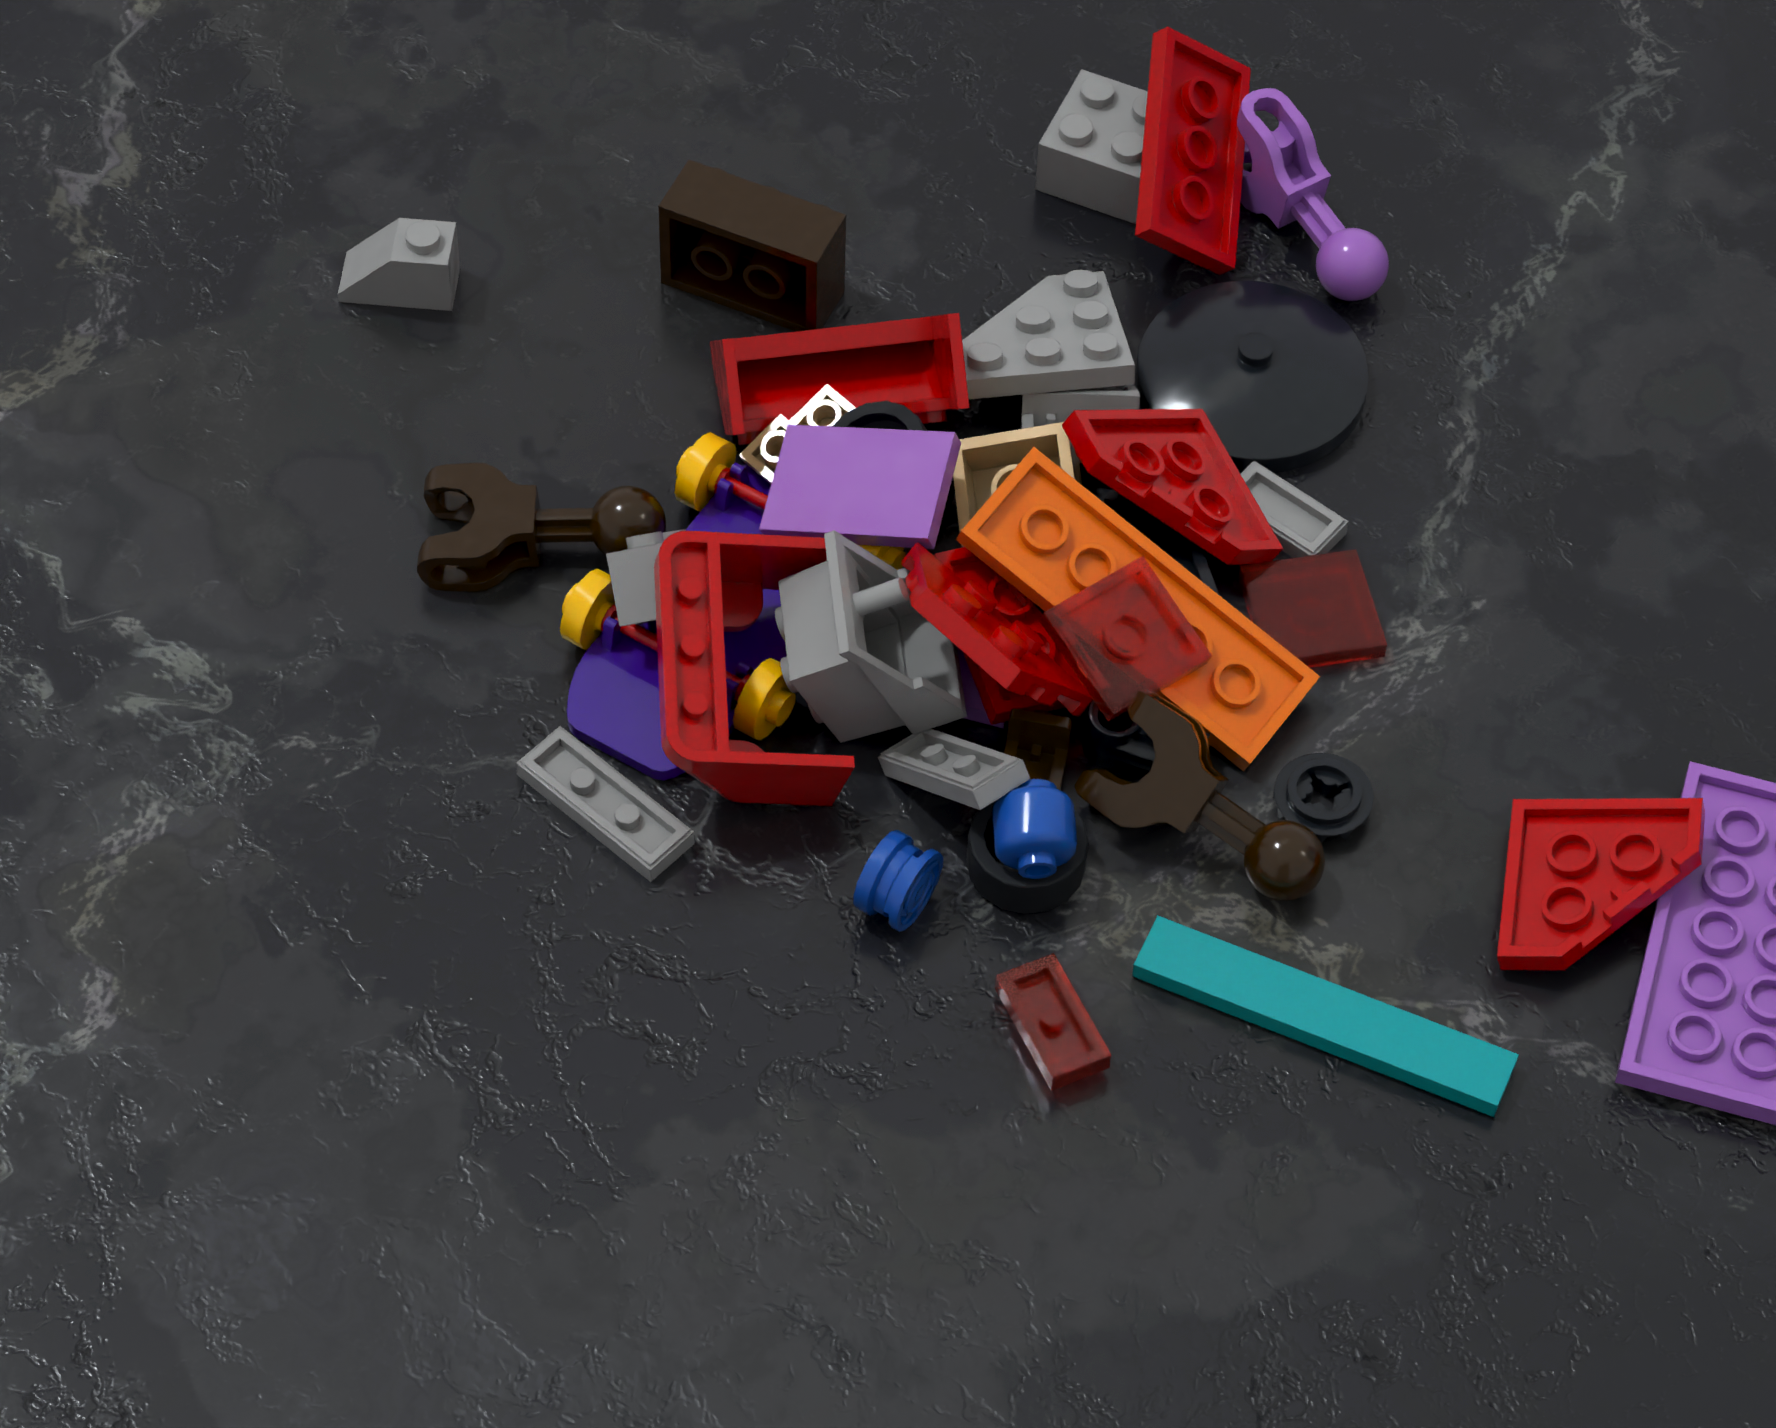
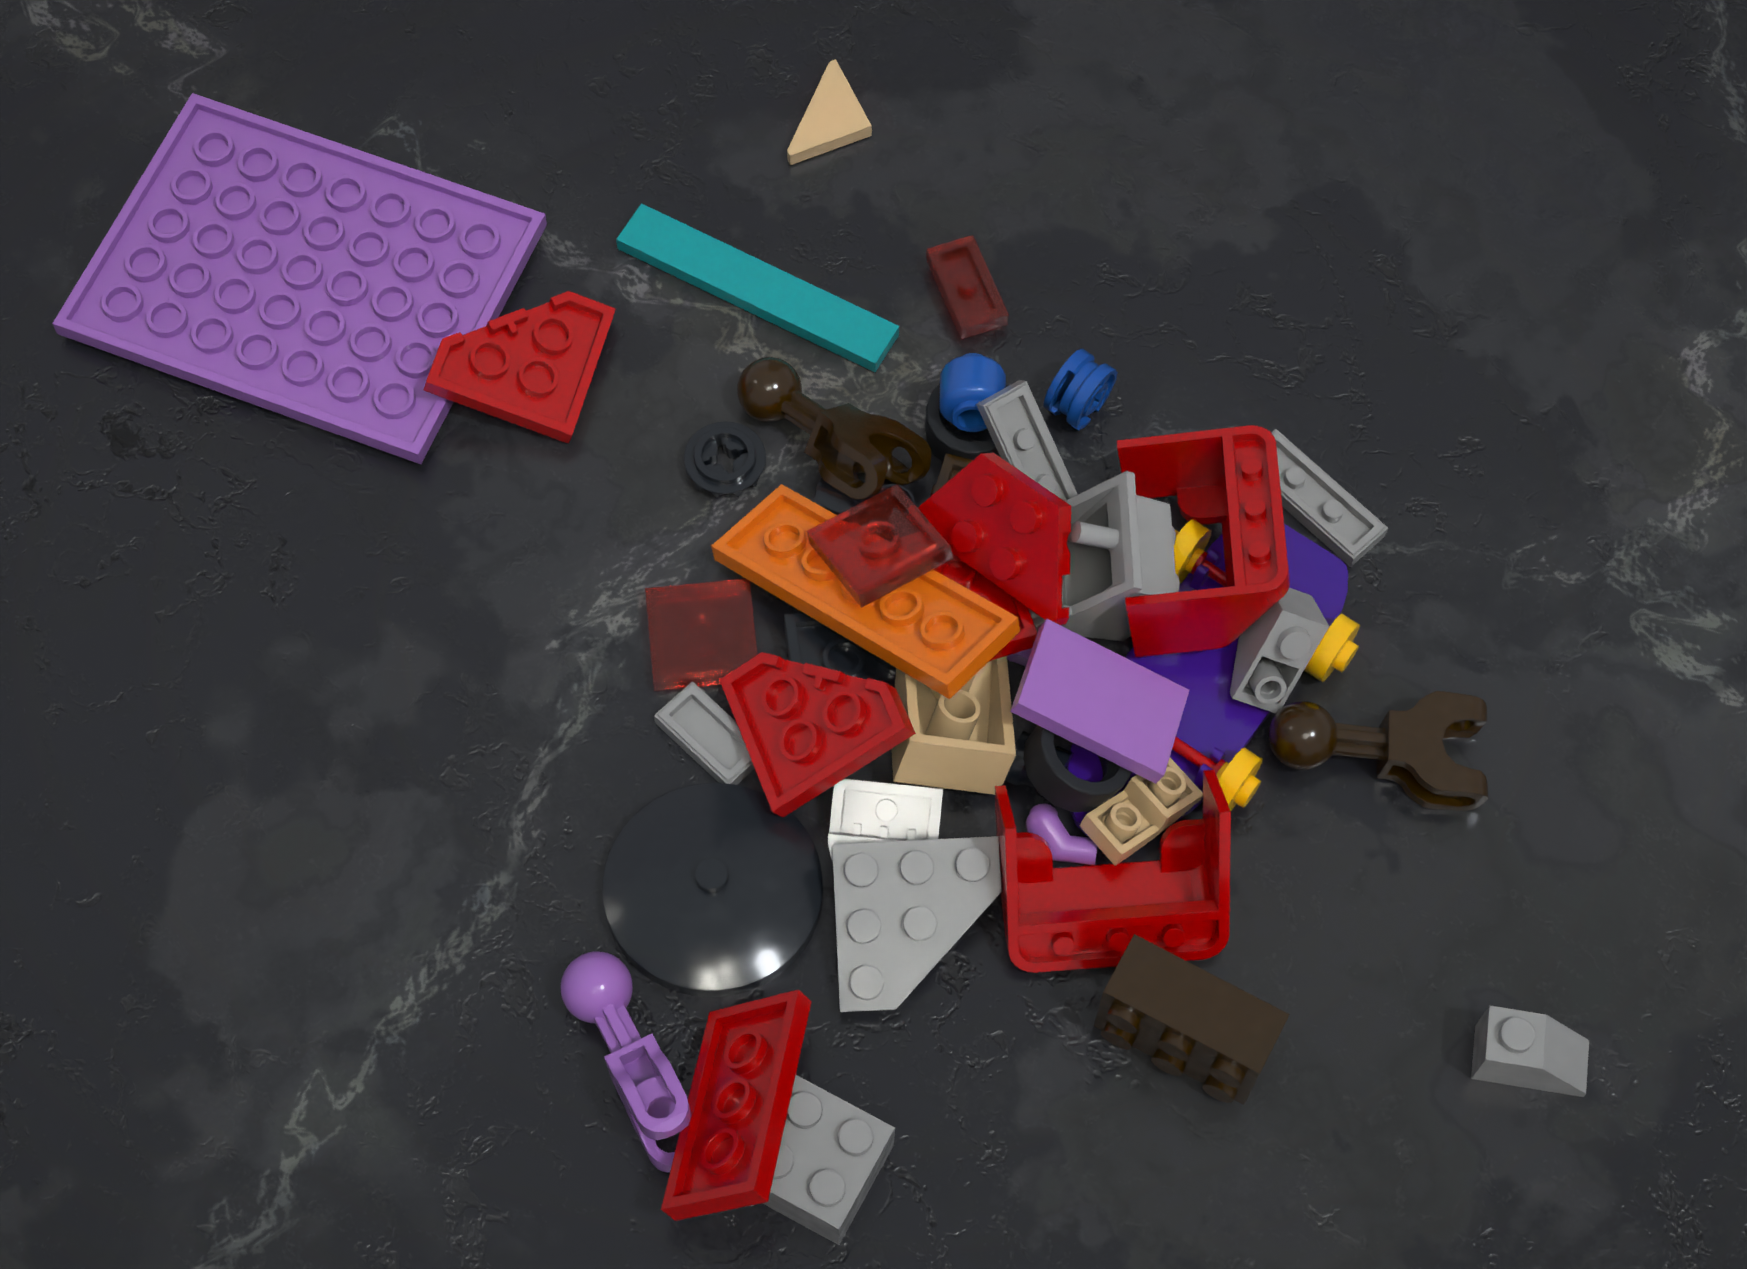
camera: 175 degrees left, 10 degrees up
none -> tan tile [787,59,872,165]

